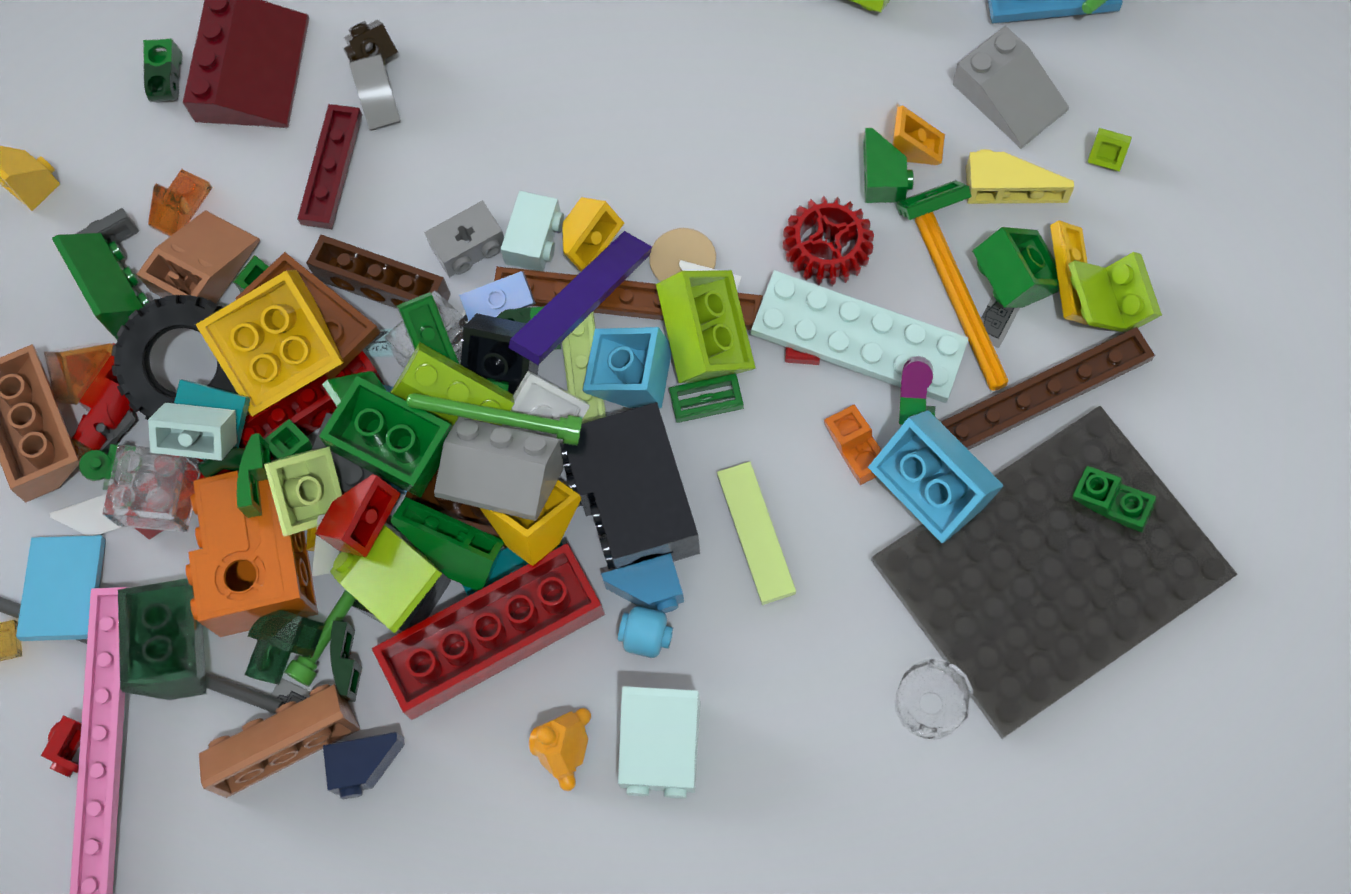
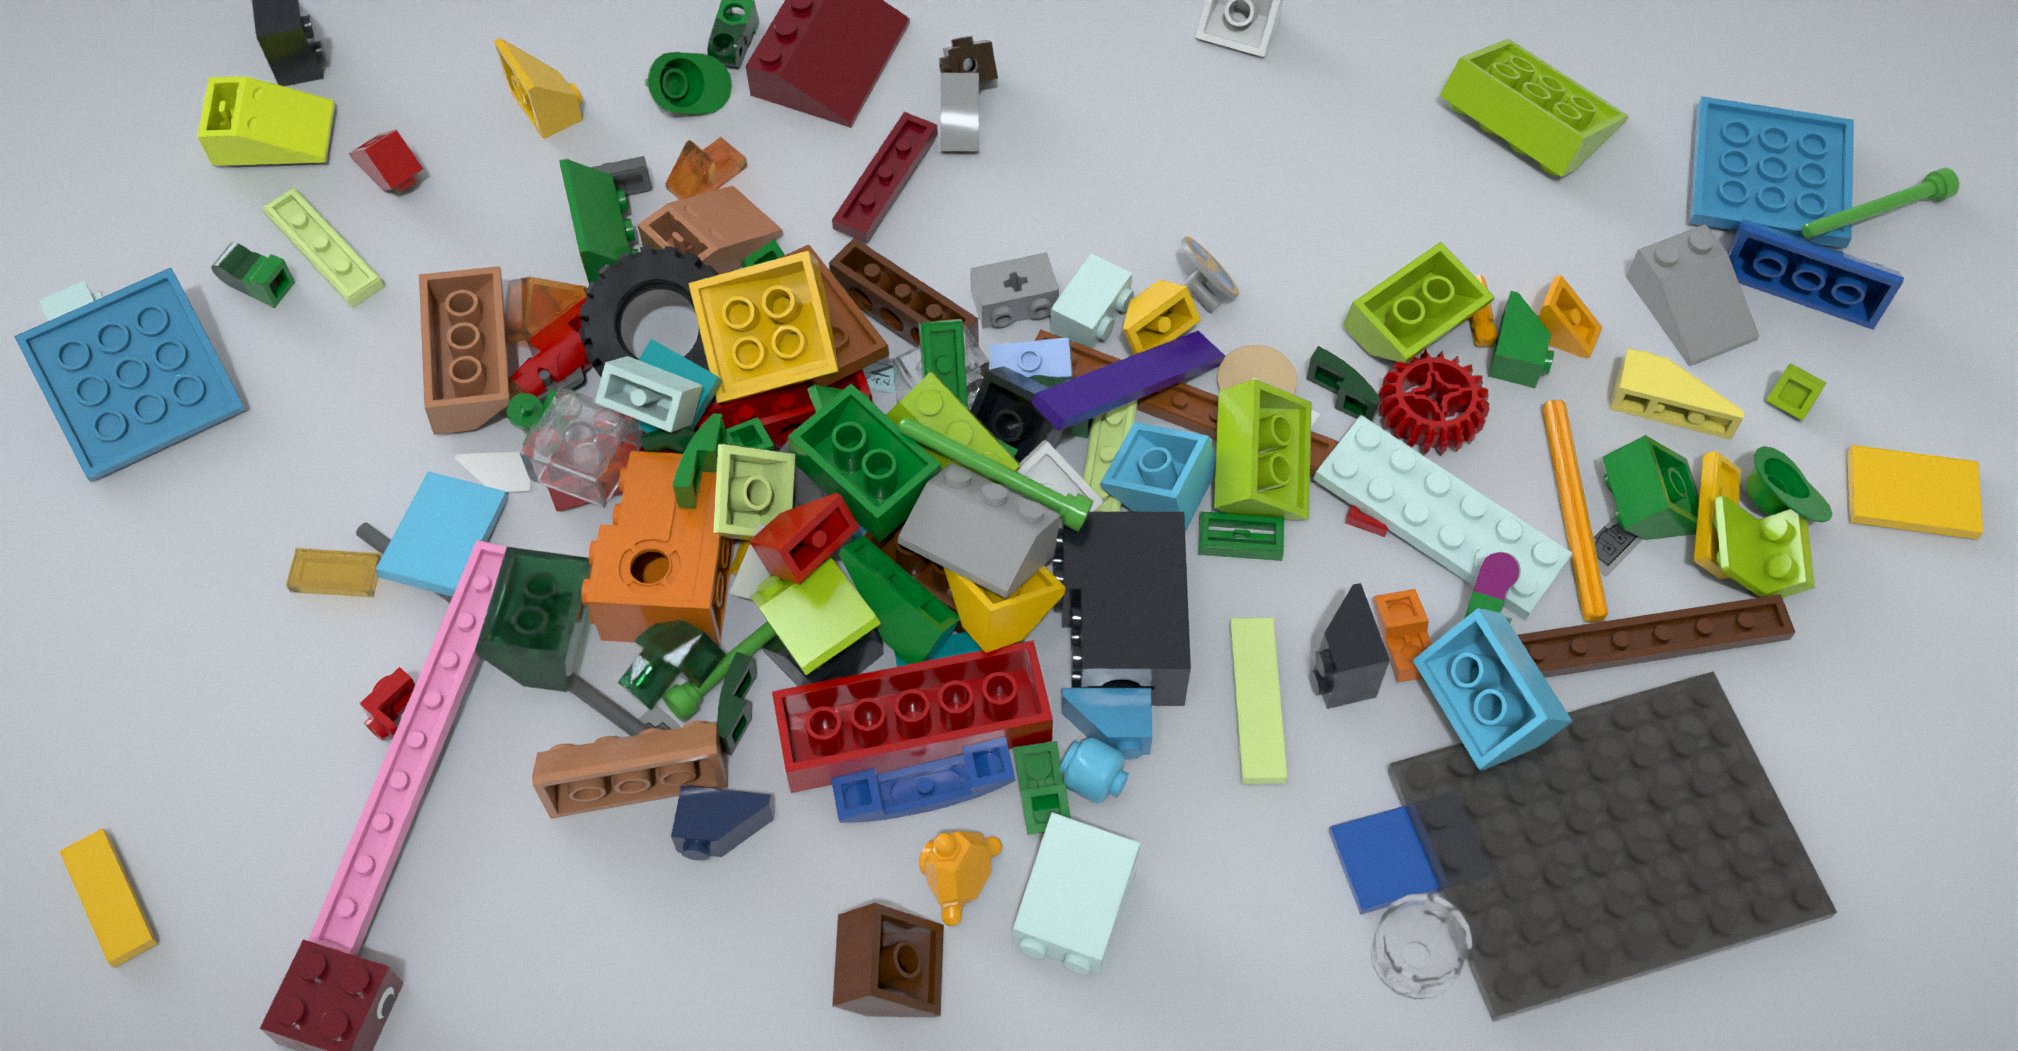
camera: 10 degrees right, 10 degrees down
green tile [896,180,972,220] -> none
green slope [1073,466,1157,533] -> none
none -> green piece [645,52,732,114]
none -> blue slope [831,737,1016,823]
none -> reddish brown slope [832,903,944,1018]
none -> green slope [1013,741,1071,835]
none -> shield [1180,236,1239,312]
none -> dark green slope [1306,346,1380,422]
none -> black slope [1310,583,1390,709]
none -> blue tile [1329,791,1491,915]
none -> lime slope [1343,242,1495,363]
none -> light orange axle [1470,275,1498,348]
none -> blue slope [1728,219,1904,330]
none -> green piece [1745,446,1833,523]
none -> yellow tile [1847,445,1983,540]

